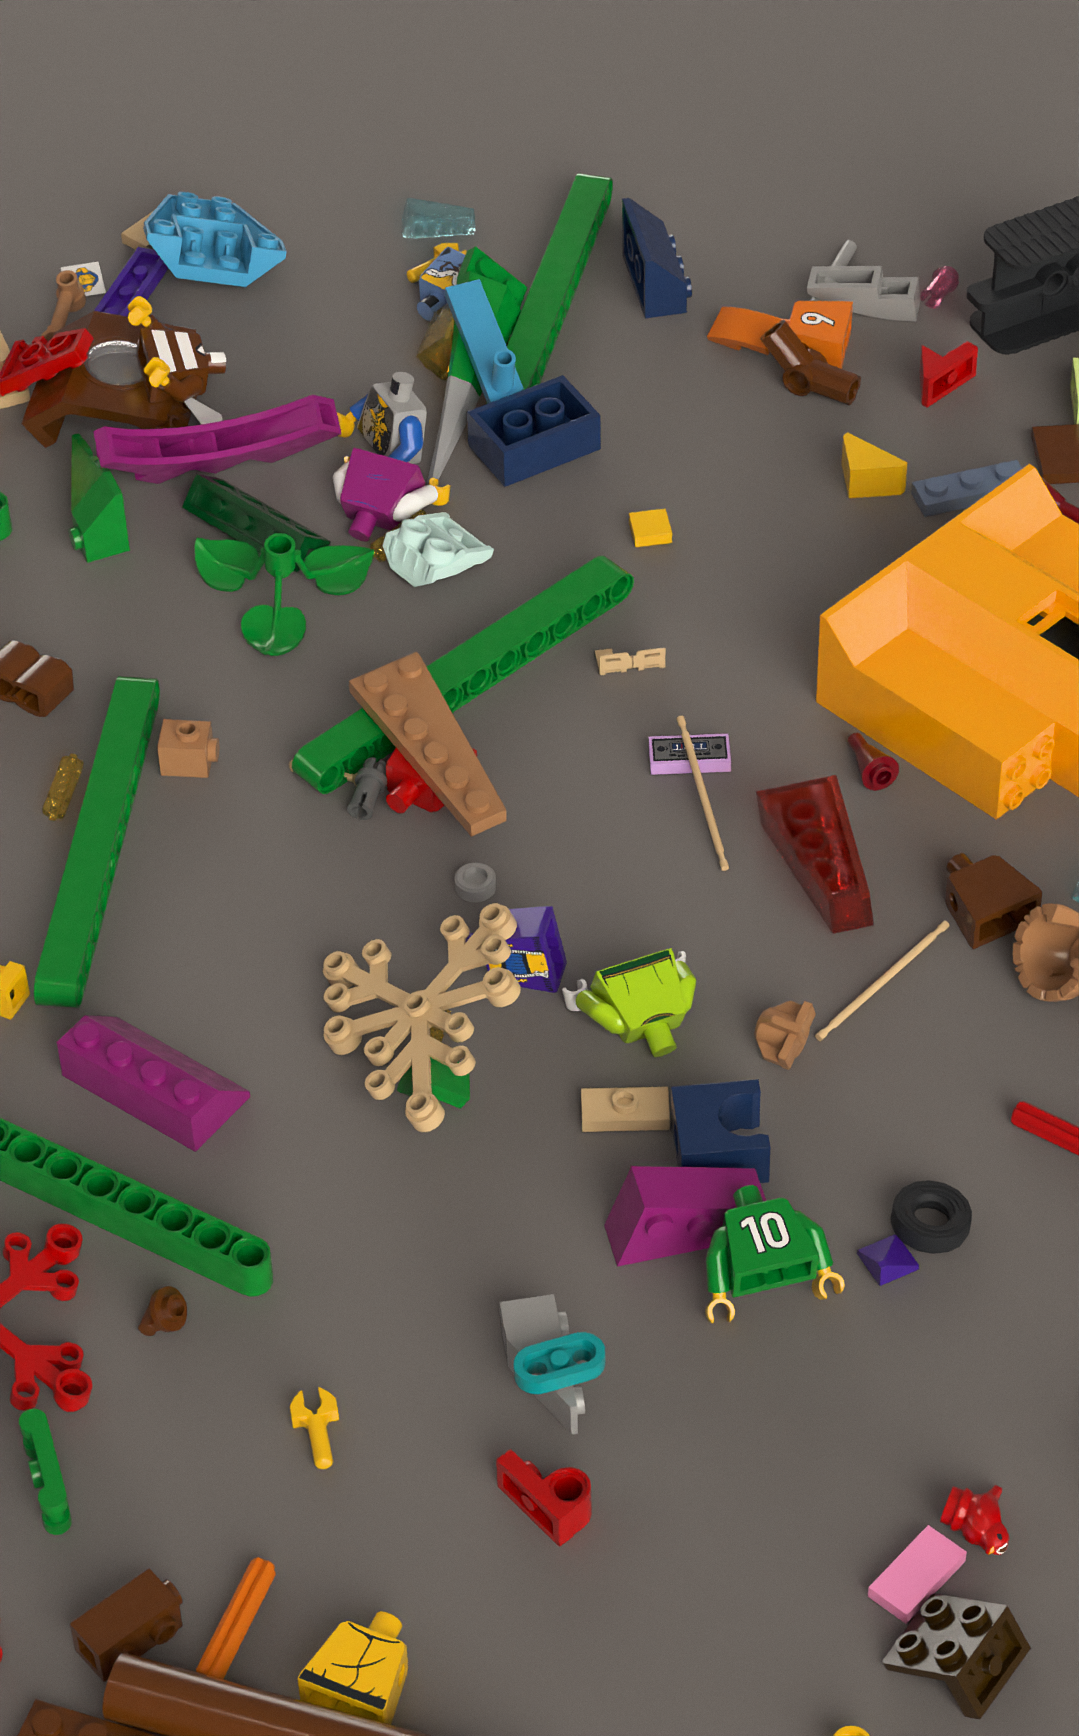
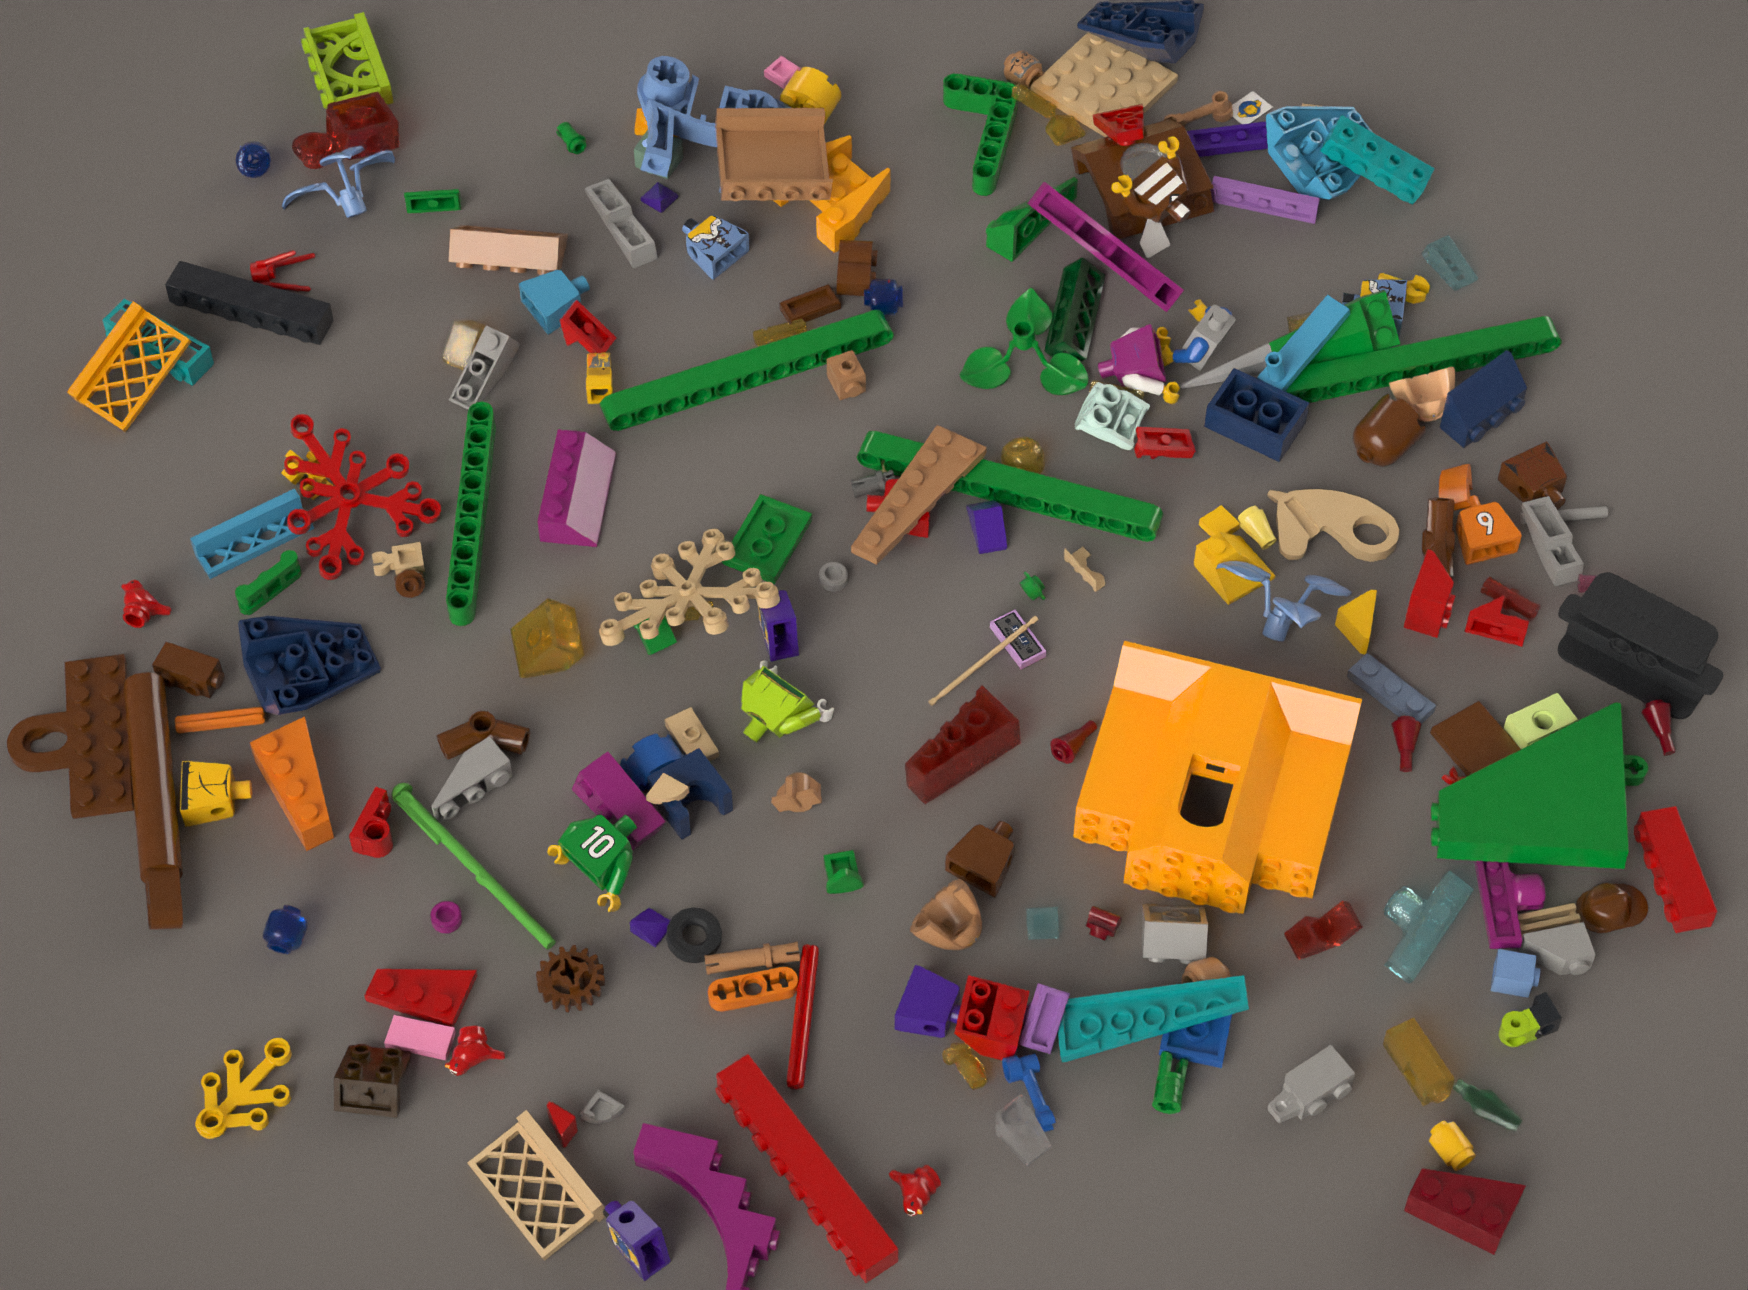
camera: 60 degrees right, 10 degrees up
yellow bar [290,1387,339,1469] -> none
teal plate [513,1332,606,1394] -> none
tan piece [815,920,950,1041] -> none
none -> dark blue wedge [238,616,381,715]
none -> orange wedge [249,716,334,851]
none -> clear blue head [262,905,308,954]
none -> red wing [364,969,478,1027]
none -> tan plate [372,542,425,576]
none -> bright green bar [392,783,556,950]
none -> magenta tile [430,901,462,933]
none -> reddish brown piece [436,711,531,760]
none -> clear yellow slope [510,598,585,678]
none -> reddish brown gear [536,945,605,1013]
none -> blue cylinder [620,734,684,792]
none -> tan tile [646,773,689,804]
none -> medium nougat pin [704,941,800,975]
none -> orange beam [708,967,798,1012]
none -> green plate [722,494,812,585]
none -> reddish brown tile [779,284,841,328]
none -> green tile [823,850,864,894]
none -> clear blue head [864,279,903,315]
none -> dark purple slope [966,500,1007,554]
none -> clear yellow hair [1001,436,1045,474]
none -> green plate [1019,571,1046,601]
none -> red plate [1134,427,1196,459]
none -> yellow slope [1194,532,1275,605]
none -> medium lavender plate [1211,176,1320,224]
none -> medium blue plant [1216,561,1352,641]
none -> light yellow cone [1238,505,1277,550]
none -> tan animal [1267,489,1400,562]
none -> teal brick [1320,115,1435,205]
none -> reddish brown cylinder [1352,394,1426,467]
none -> light nougat hair [1389,367,1455,422]
none -> red slope [1403,549,1456,638]
none -> clear red pin [1480,576,1541,622]
none -> reddish brown torso [1498,441,1567,510]

